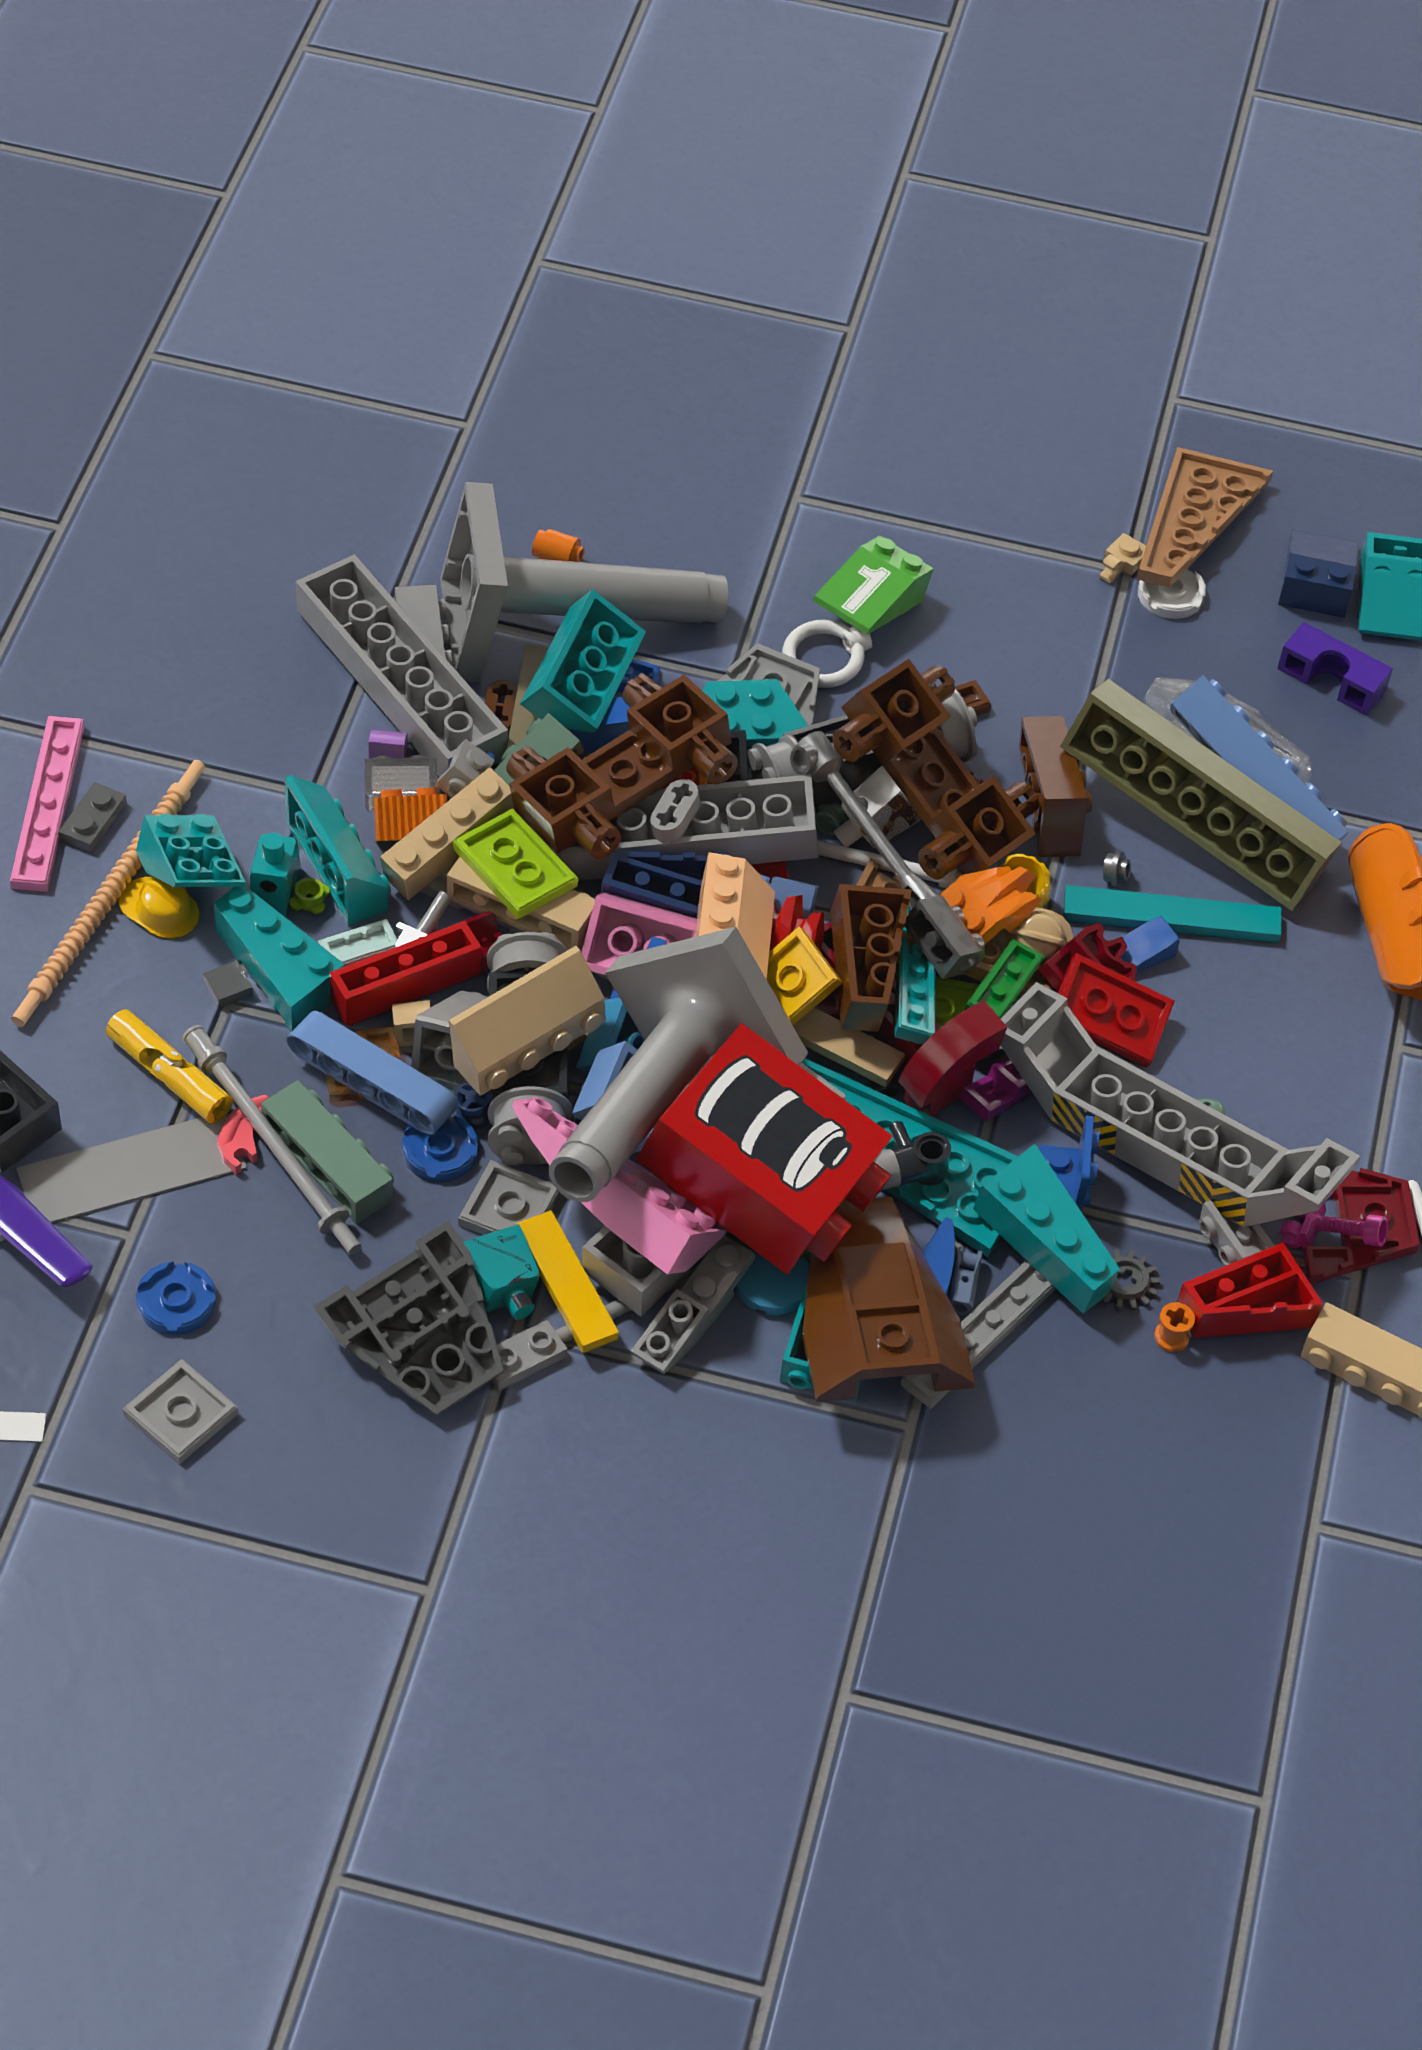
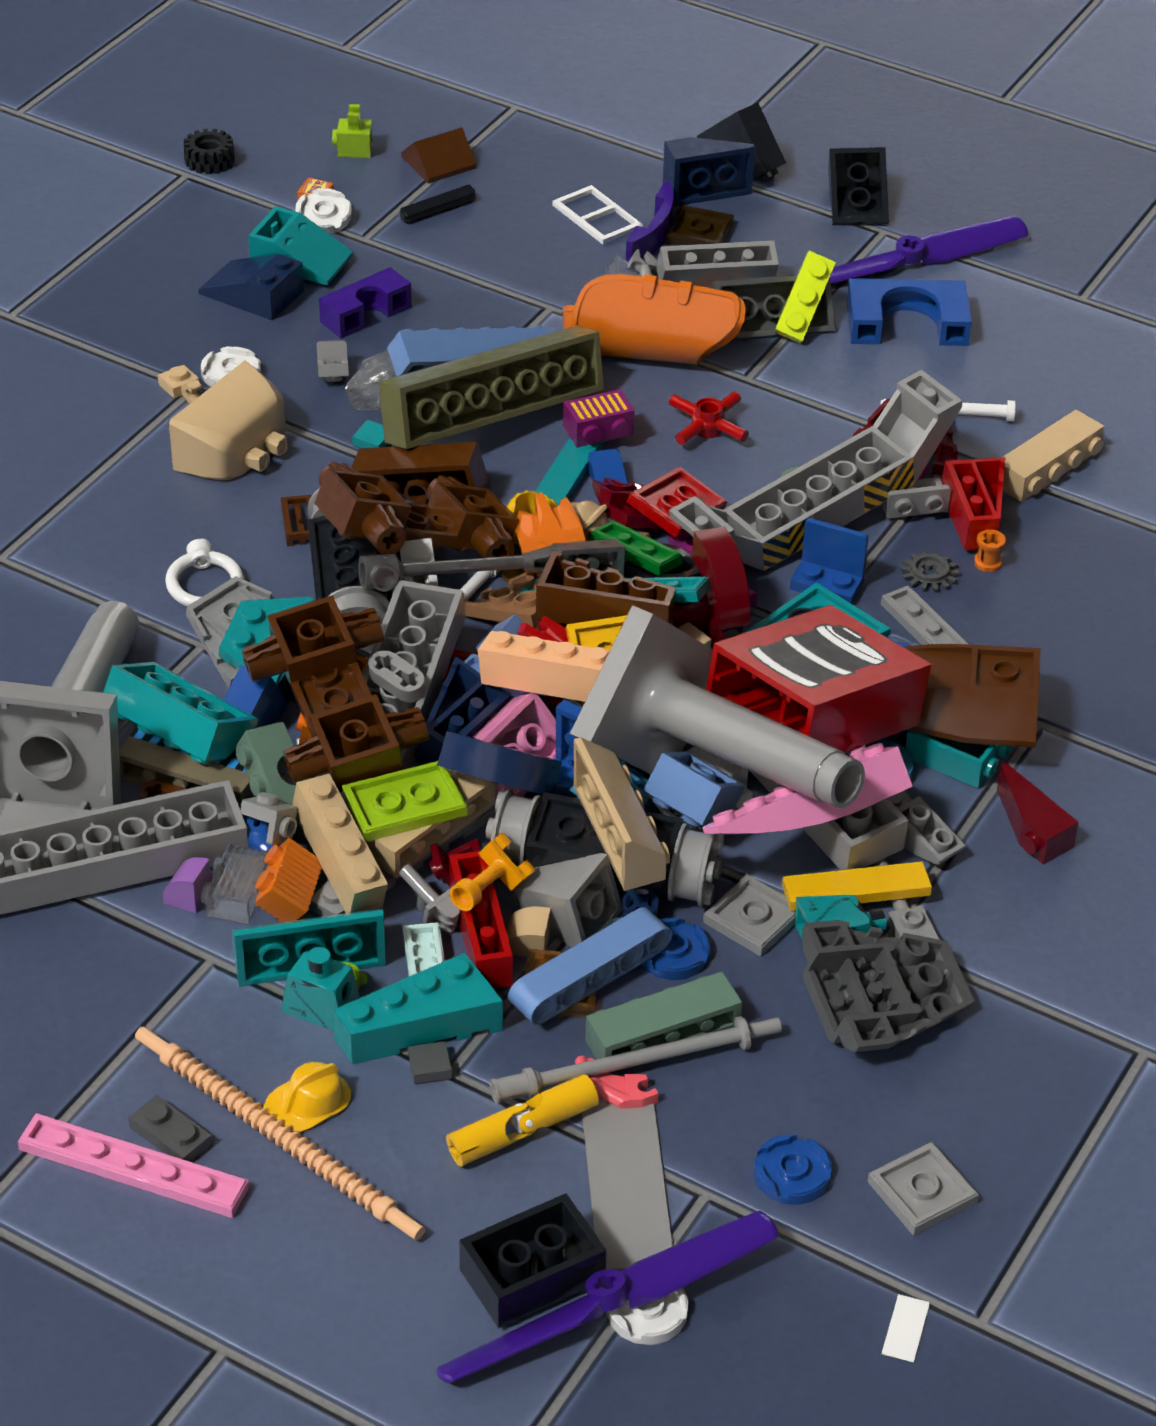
camera: 70 degrees left, 10 degrees down
teal slope [136,814,246,887] -> none
bright green slope [813,536,934,635] -> none
teal wedge [973,1144,1120,1314] -> none
flat silver plate [1103,851,1131,887] -> none
medium nougat wing [1137,447,1273,588] -> none
none -> tan hips [169,360,288,481]
none -> light grey bracket [317,340,349,382]
none -> dark blue arch [437,731,562,794]
none -> light orange bar [449,832,536,911]
none -> magenta brick [563,389,635,448]
none -> red bar [669,391,749,445]
none -> dark red slope [997,762,1079,865]

